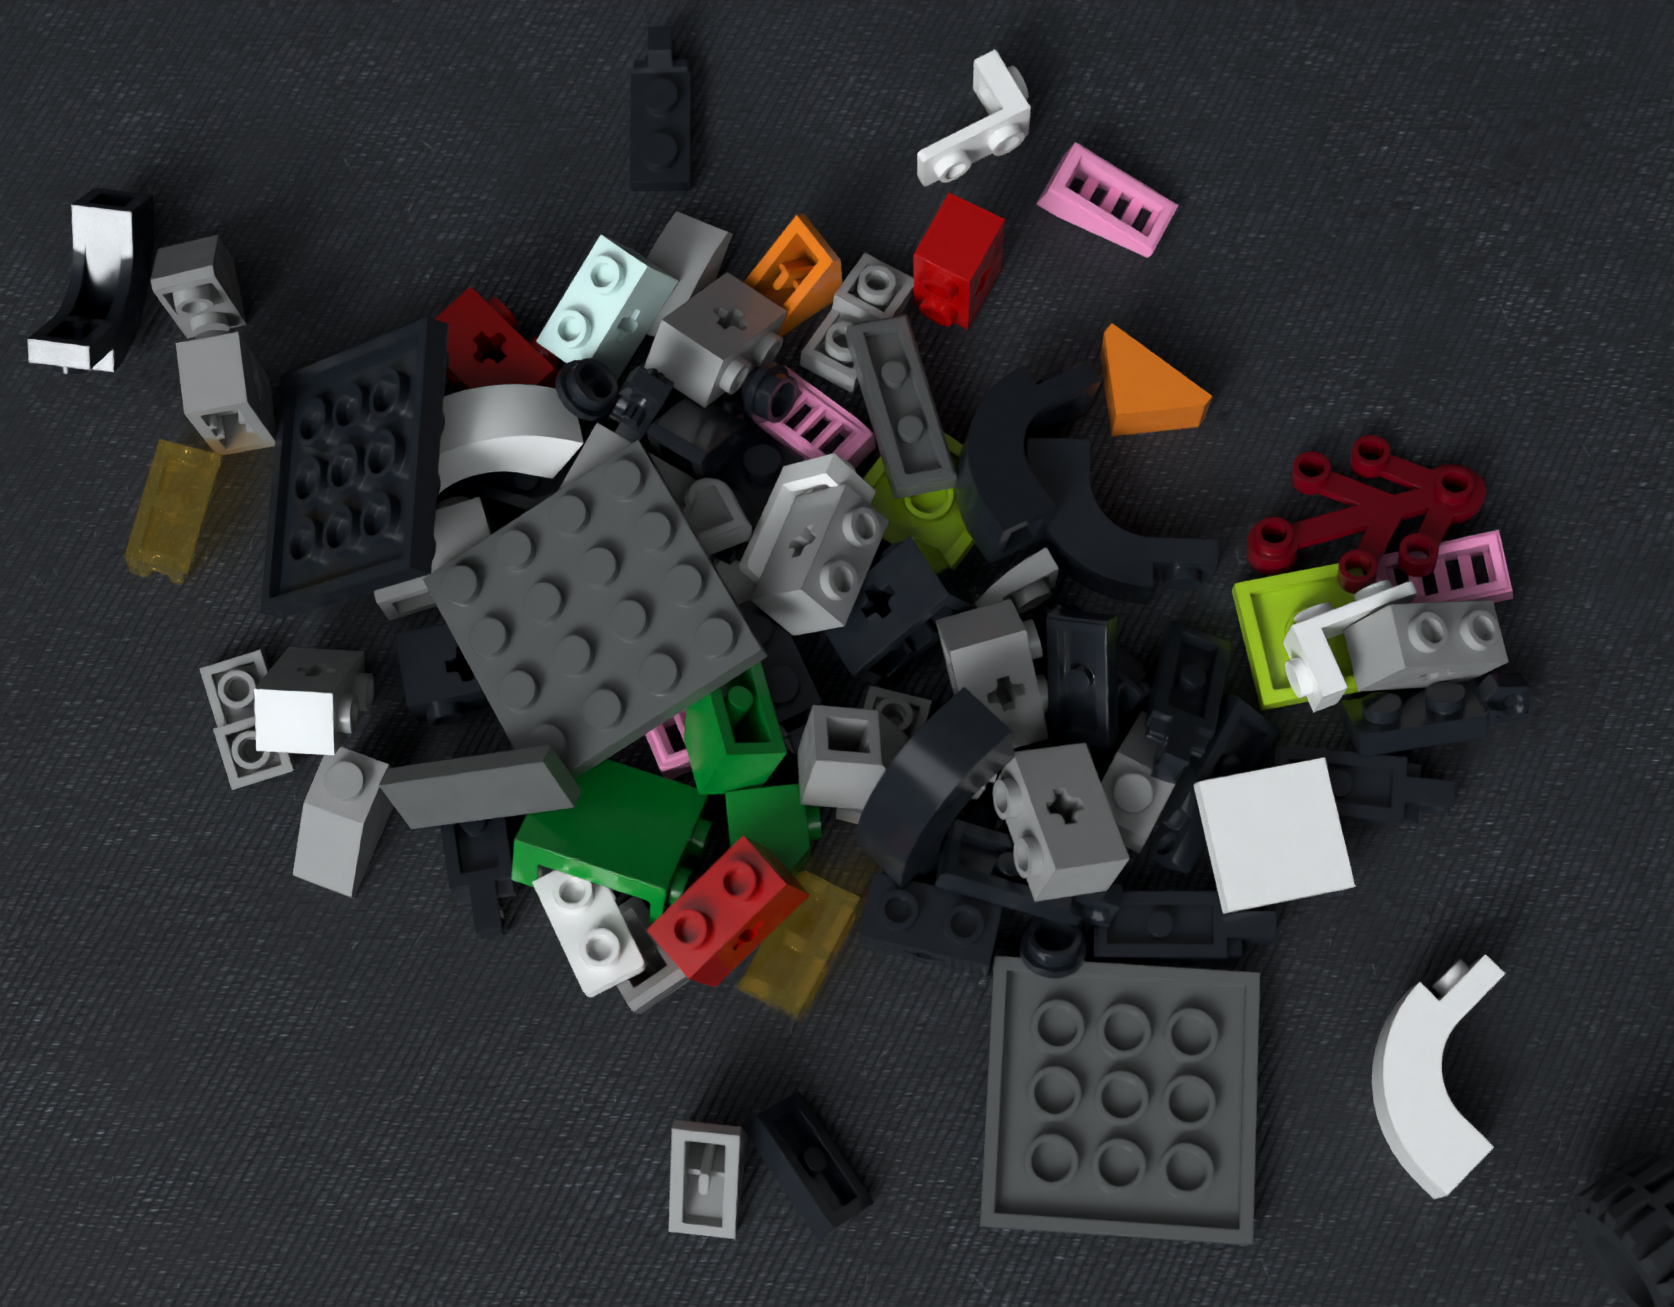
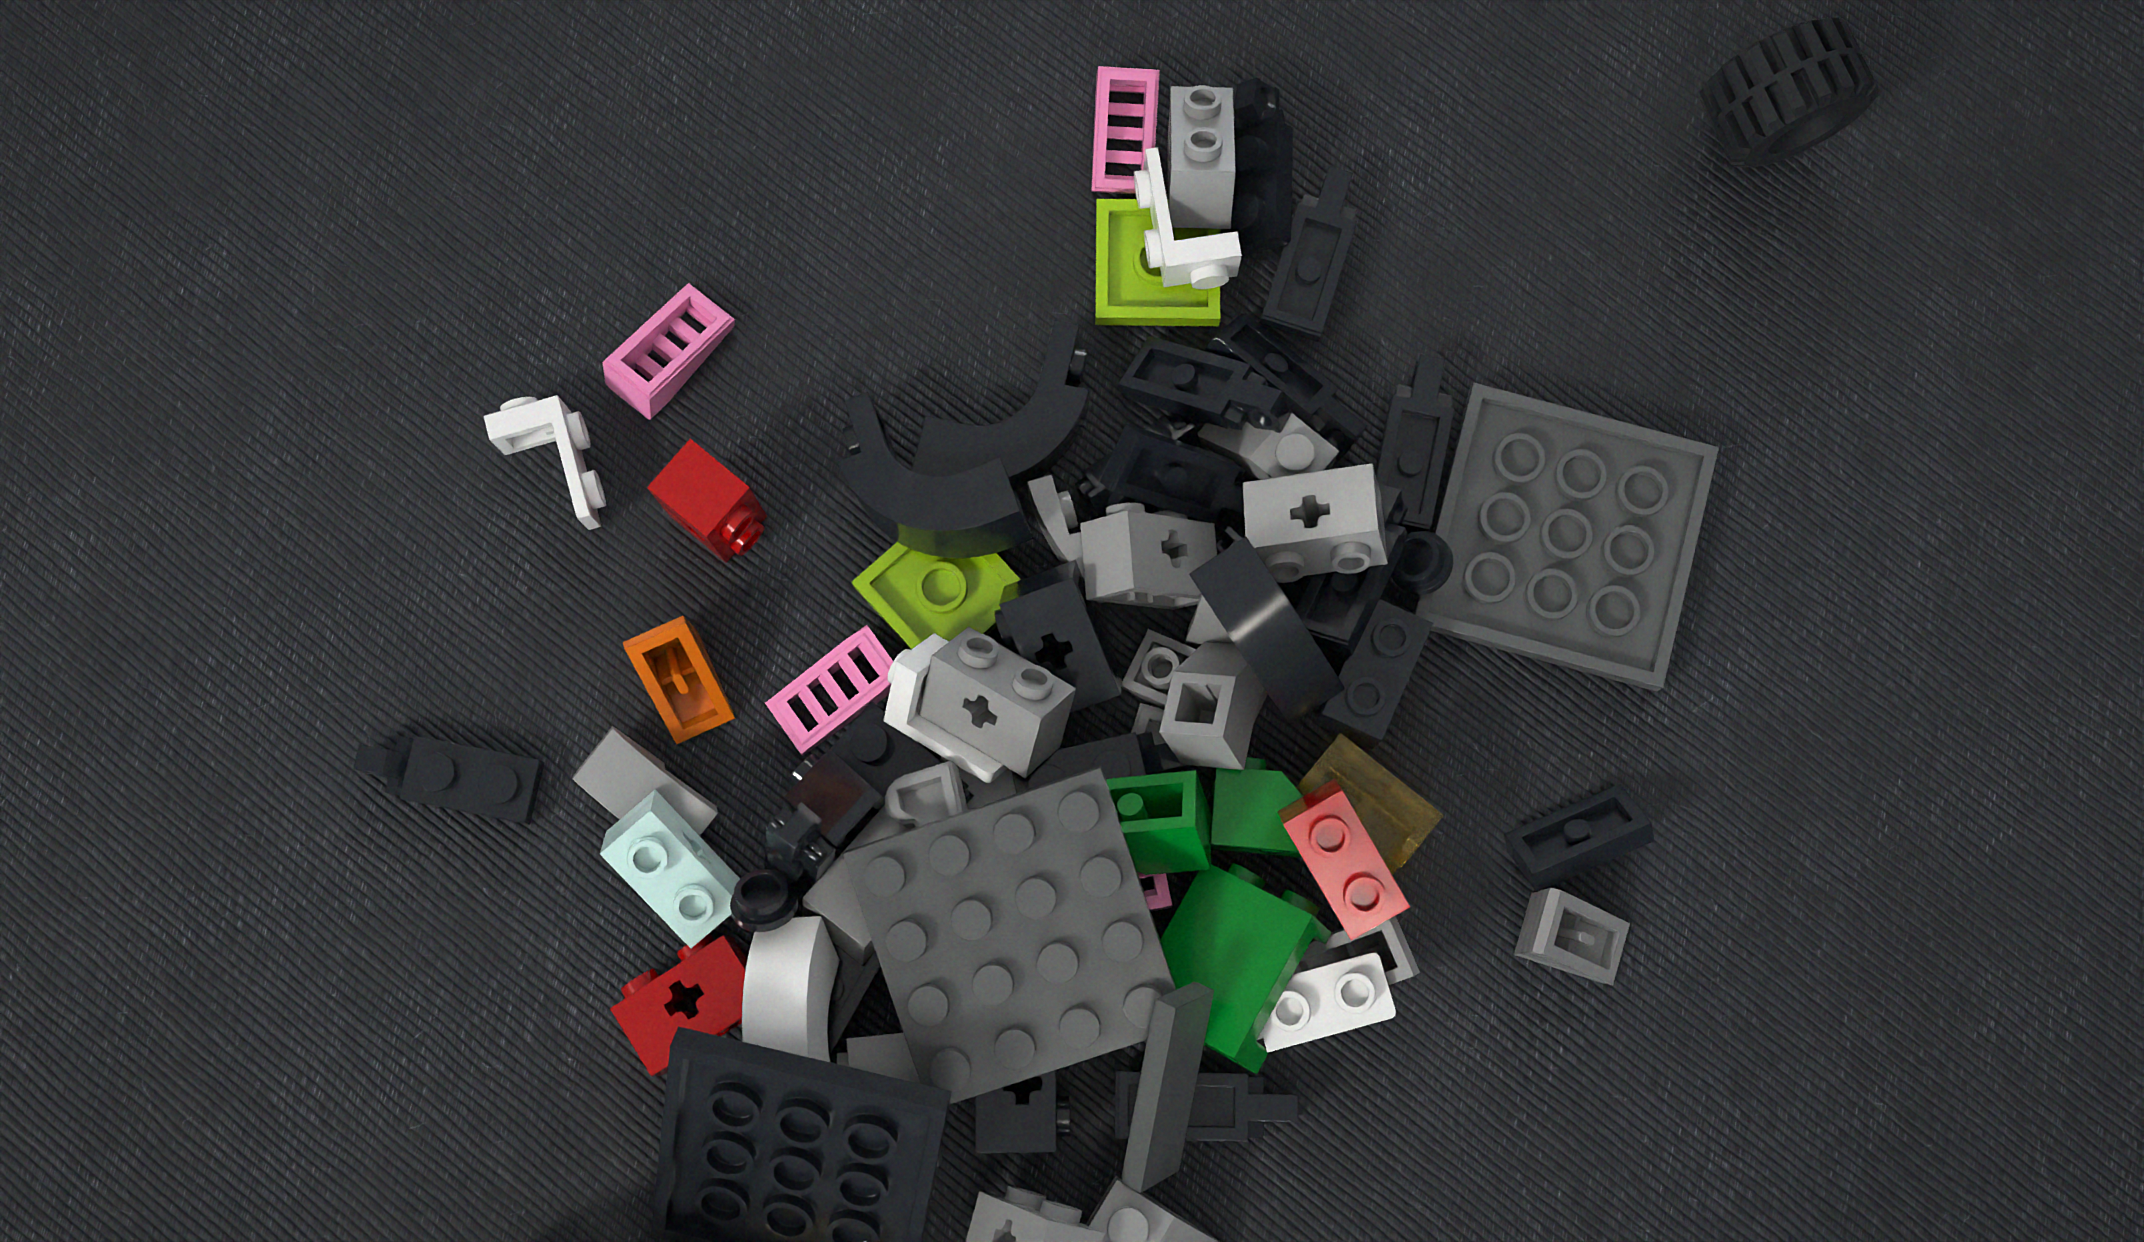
camera: 85 degrees left, 5 degrees up
light grey brick [644,272,787,408] -> none
black plate [741,361,798,423] -> none
light grey slope [800,253,914,393] -> none
dark grey tile [845,314,957,499] -> none
orange slope [1100,323,1212,436] -> none
white tile [1194,757,1355,914] -> none
dark red plant [1247,435,1486,594] -> none
white arch [1372,954,1505,1199] -> none

